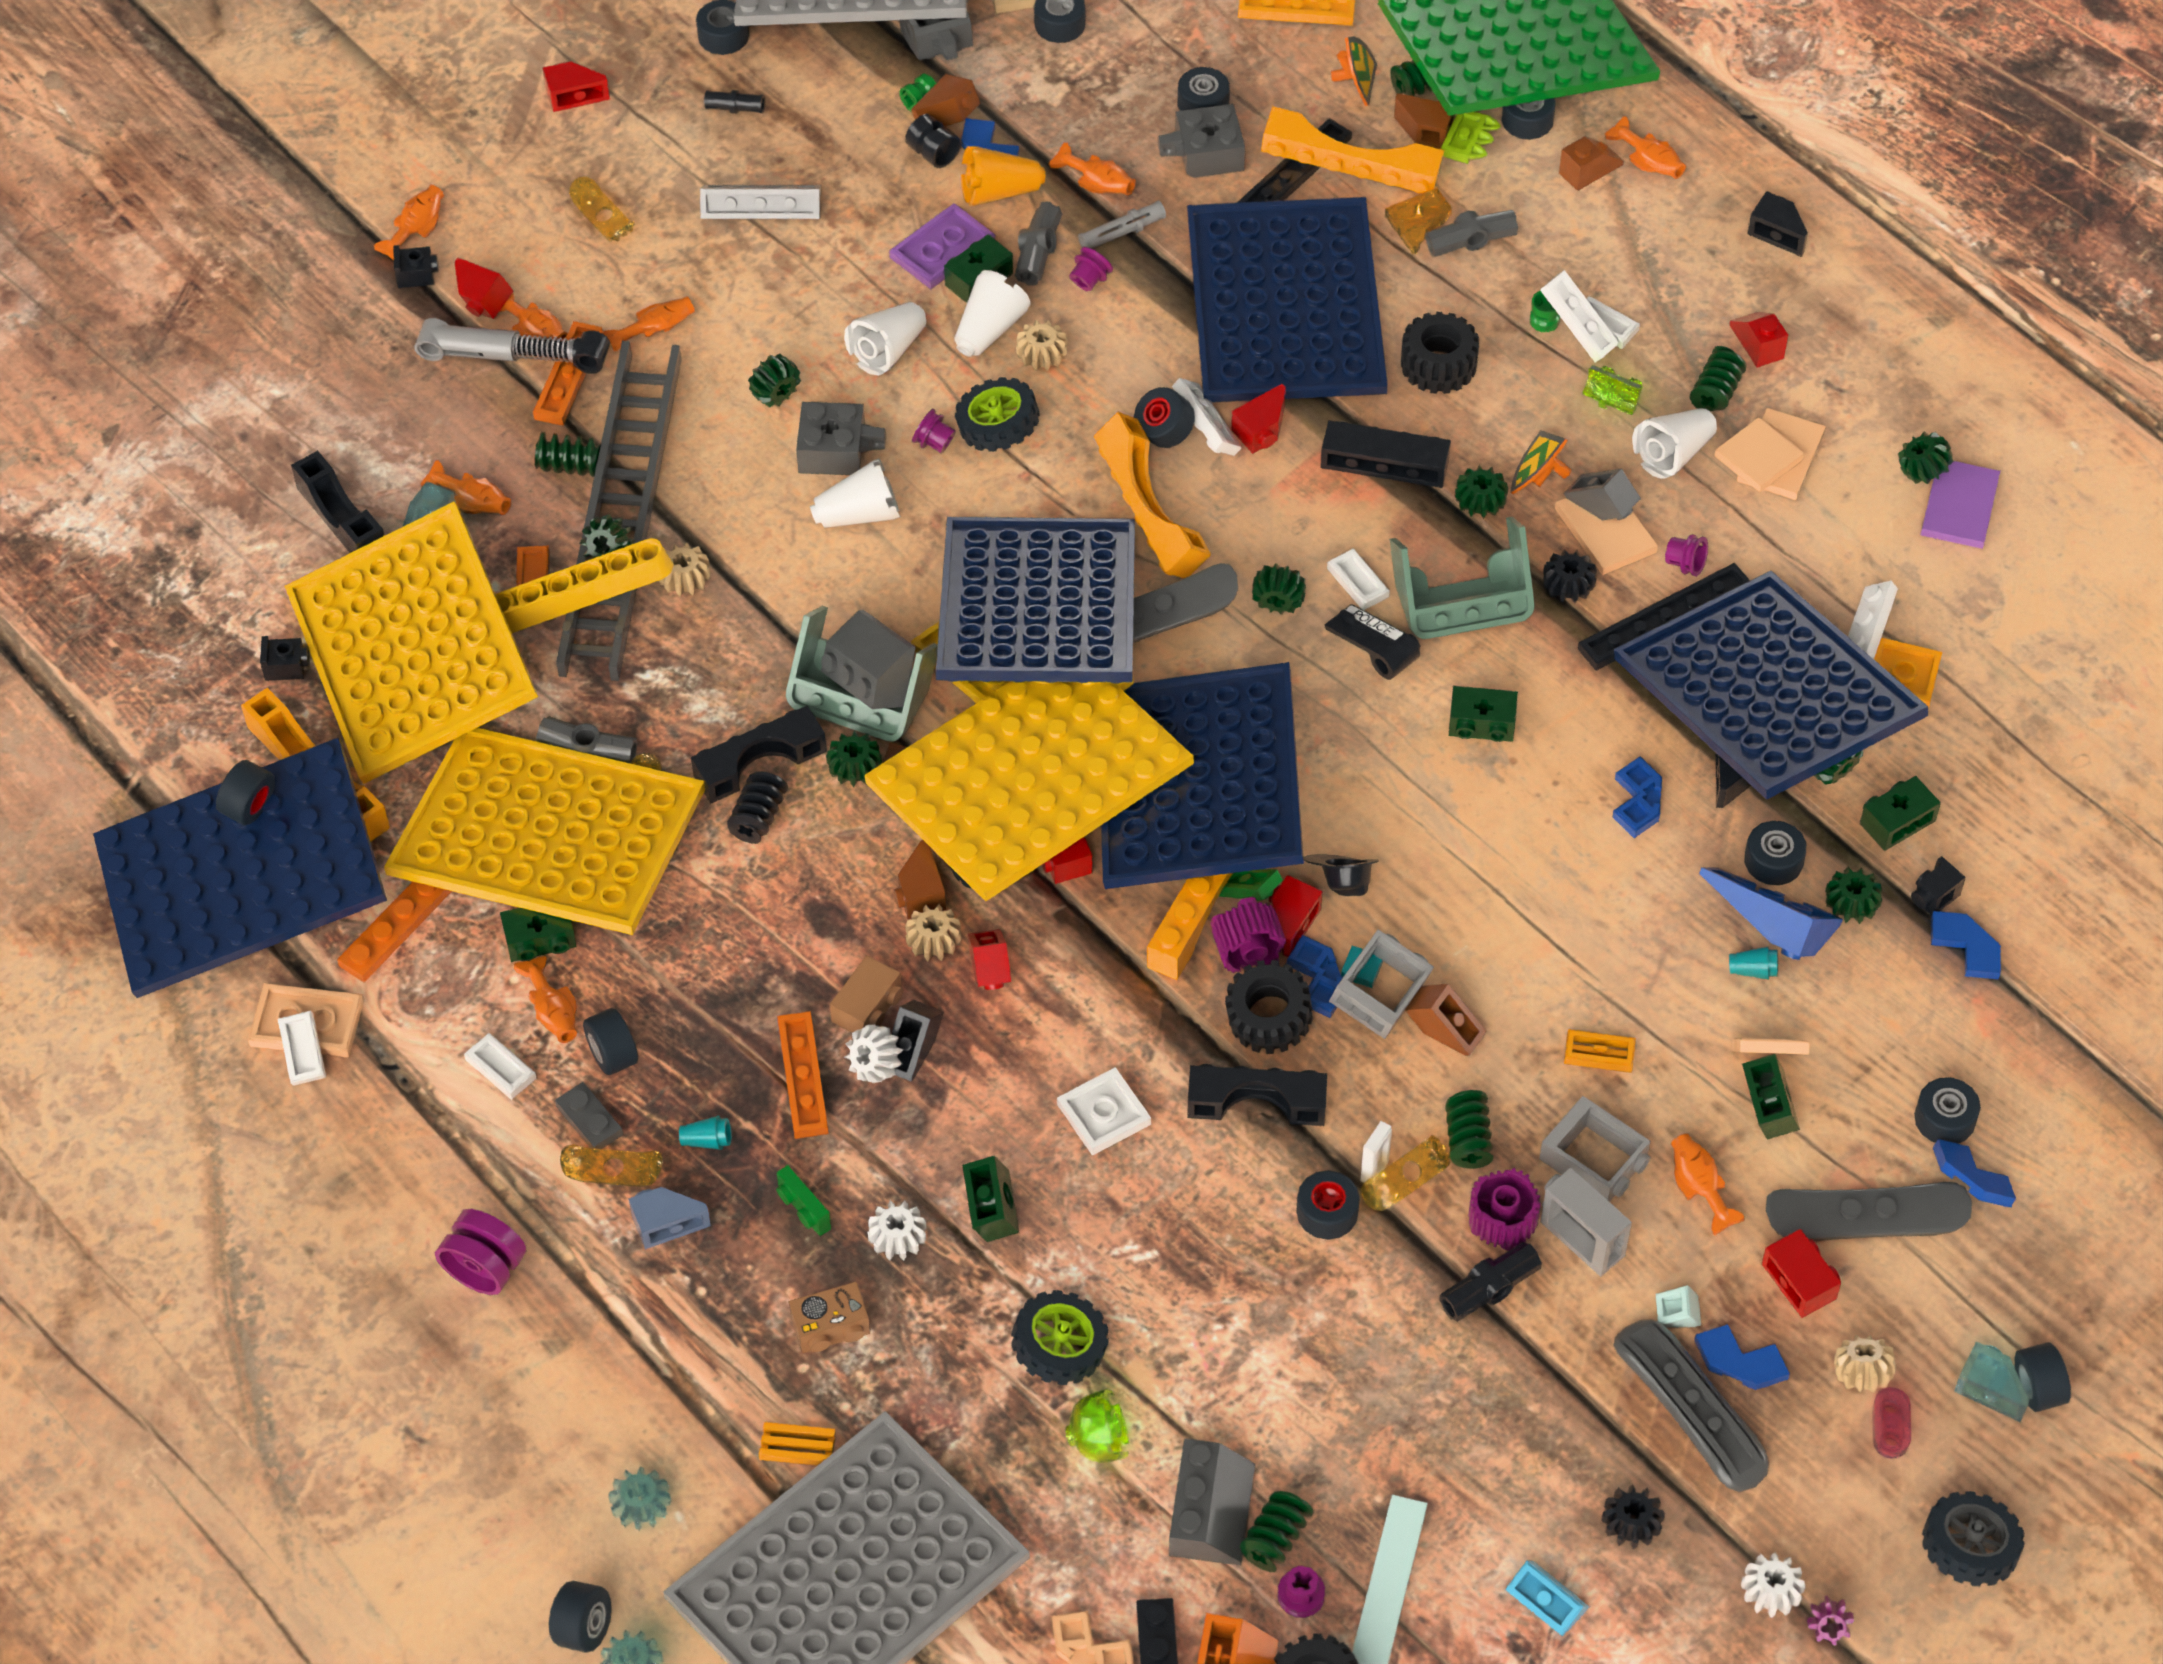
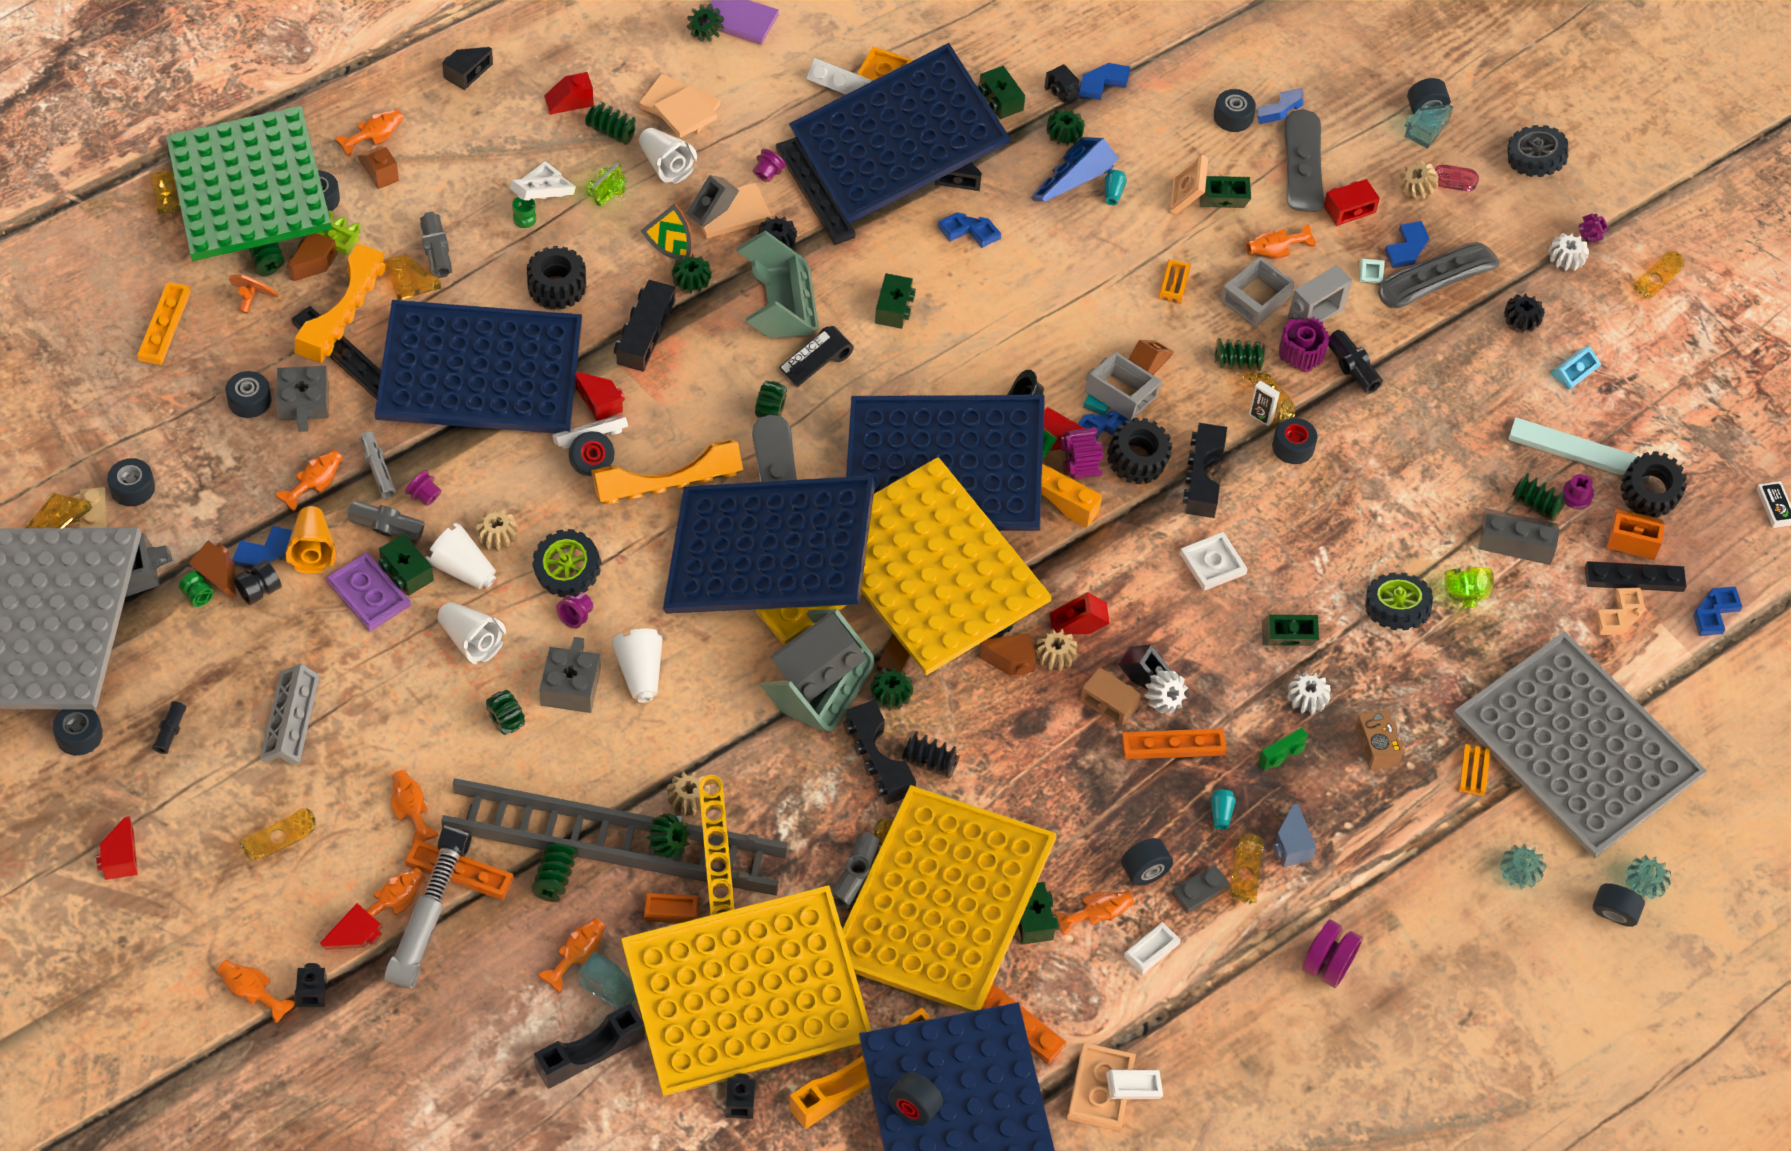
camera: 90 degrees left, 0 degrees up
white tile [1327,548,1390,610] -> none
black wheel [1744,820,1807,886] -> none

